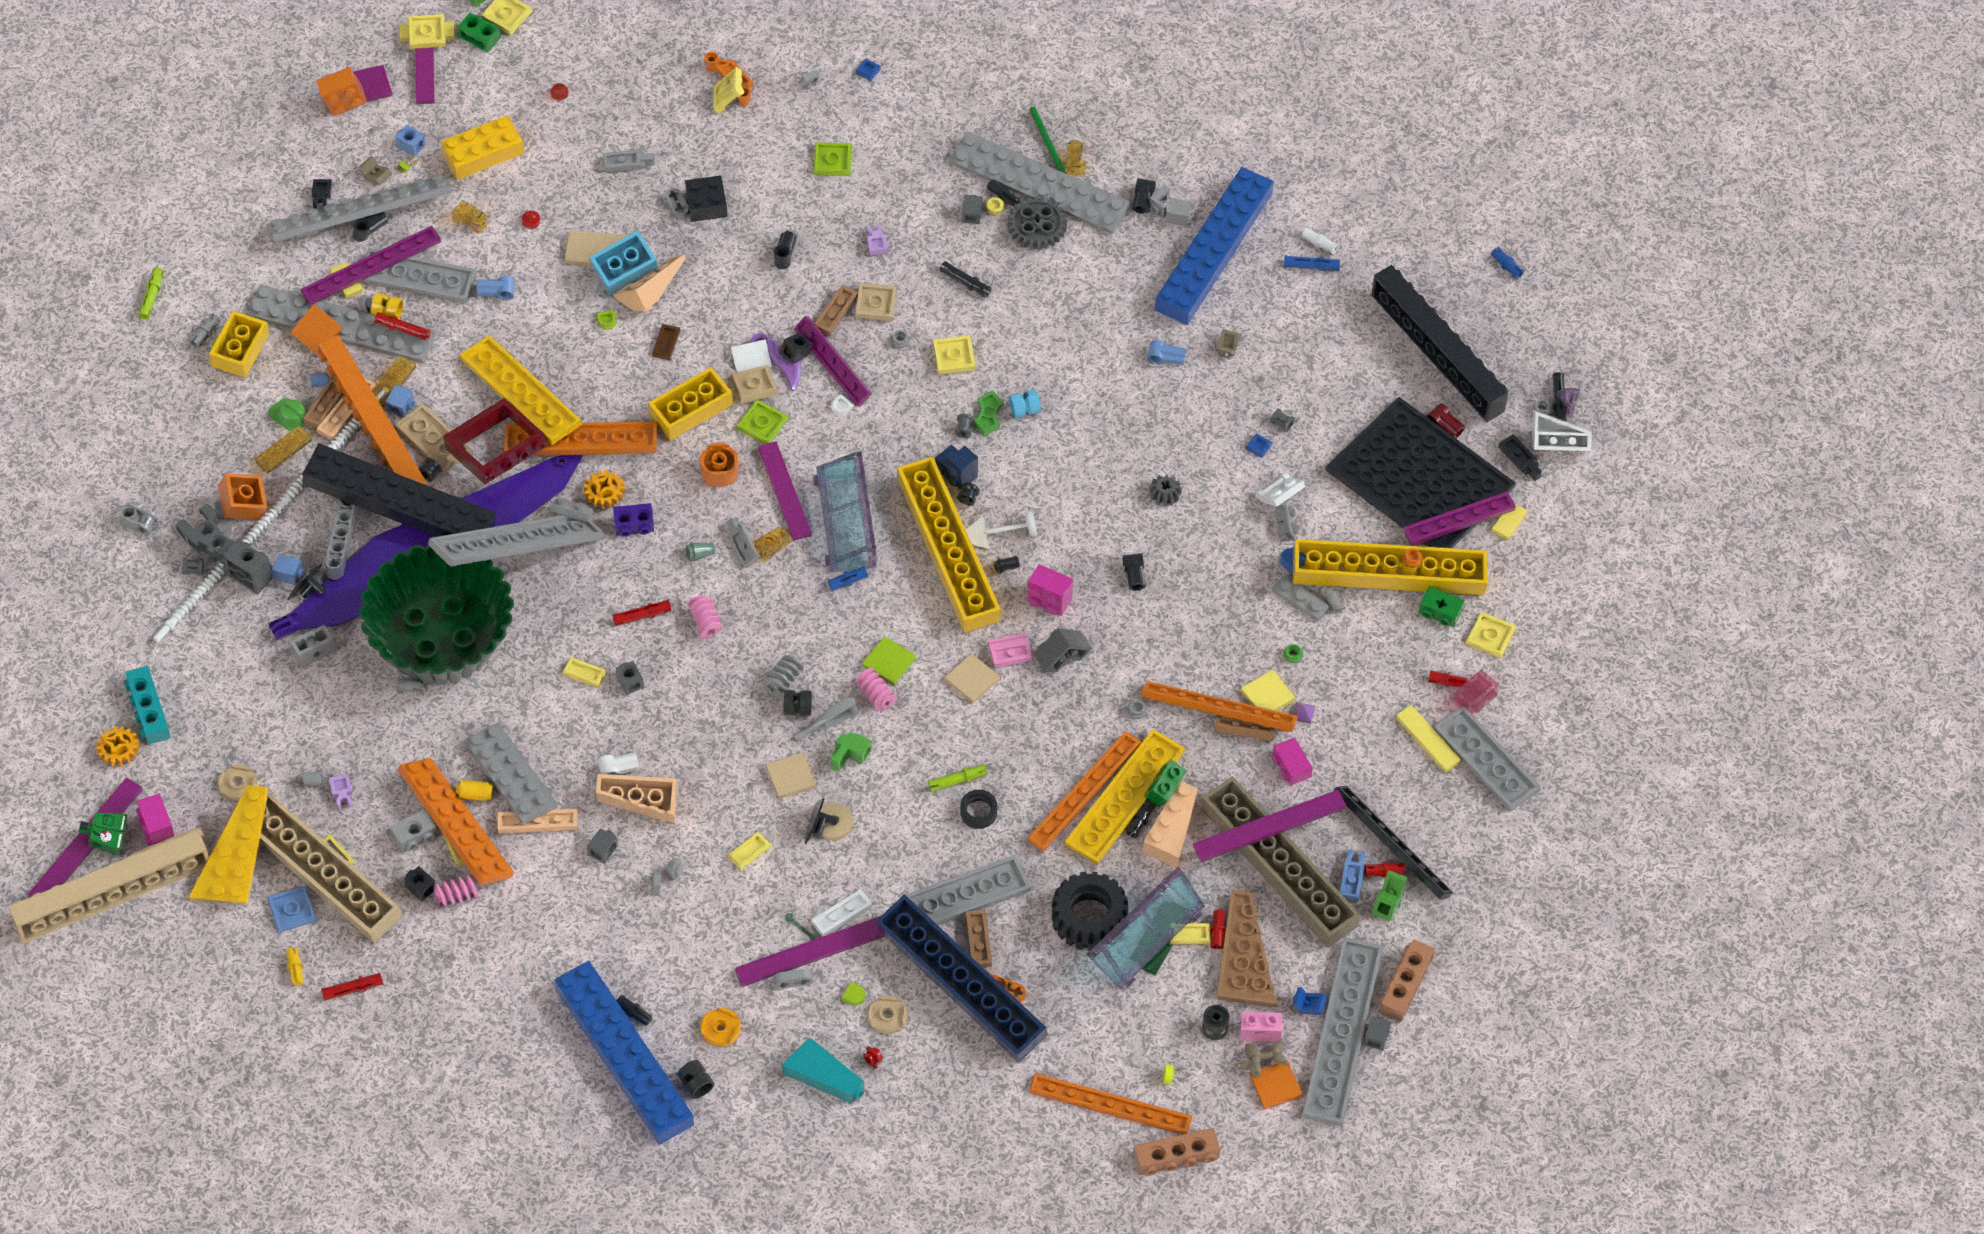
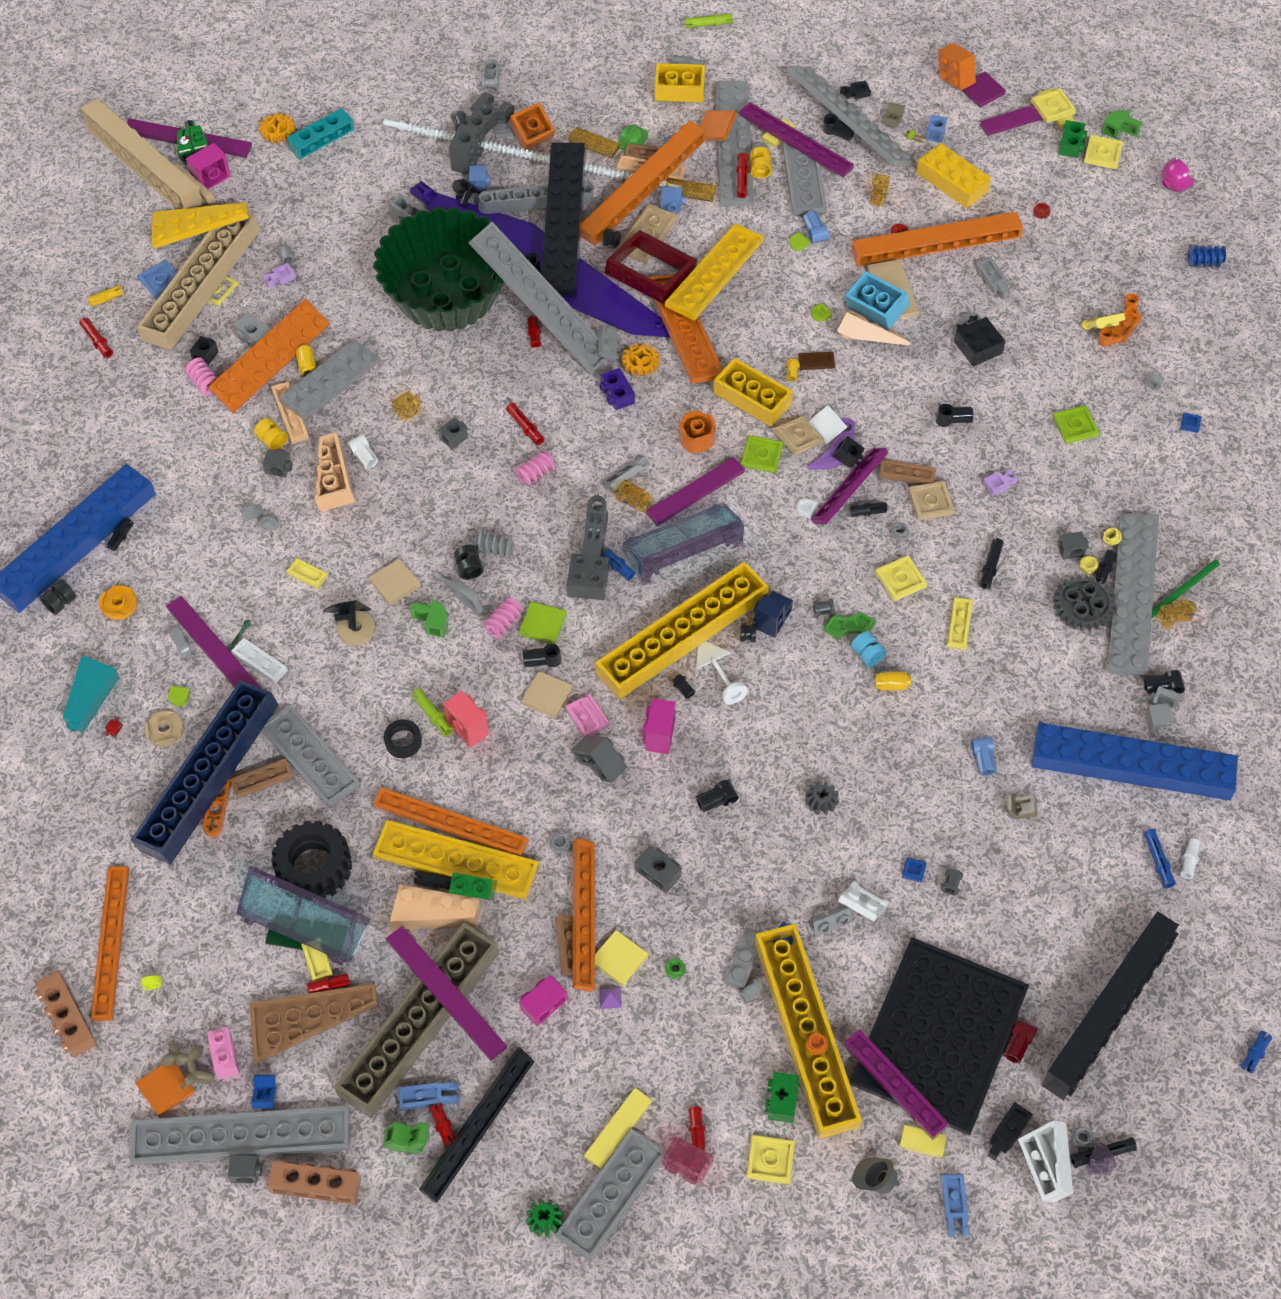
camera: 75 degrees right, 0 degrees up
tan tile [218,765,258,801] -> none
light yellow tile [562,657,606,688] -> none
sand green cone [685,542,715,561] -> none
pearl dark grey wheel [1202,1004,1230,1040] -> none
none -> yellow wheel [254,418,288,451]
none -> clear yellow brick [392,391,421,422]
none -> coral brick [443,690,489,748]
none -> black piece [523,643,562,668]
none -> green gear [525,1198,563,1238]
none -> red axle [527,315,541,348]
none -> dark grey brick [566,495,610,600]
none -> dark grey brick [635,845,682,893]
none -> yellow pin [786,358,800,381]
none -> lime tile [790,232,810,251]
none -> black axle [850,502,888,517]
none -> orange brick [852,212,1023,267]
none -> dark grey piece [852,1158,900,1194]
none -> yellow head [876,671,911,691]
none -> medium blue hinge [941,1174,969,1237]
none -> light yellow tile [947,597,973,650]
none -> light yellow plate [1103,528,1122,546]

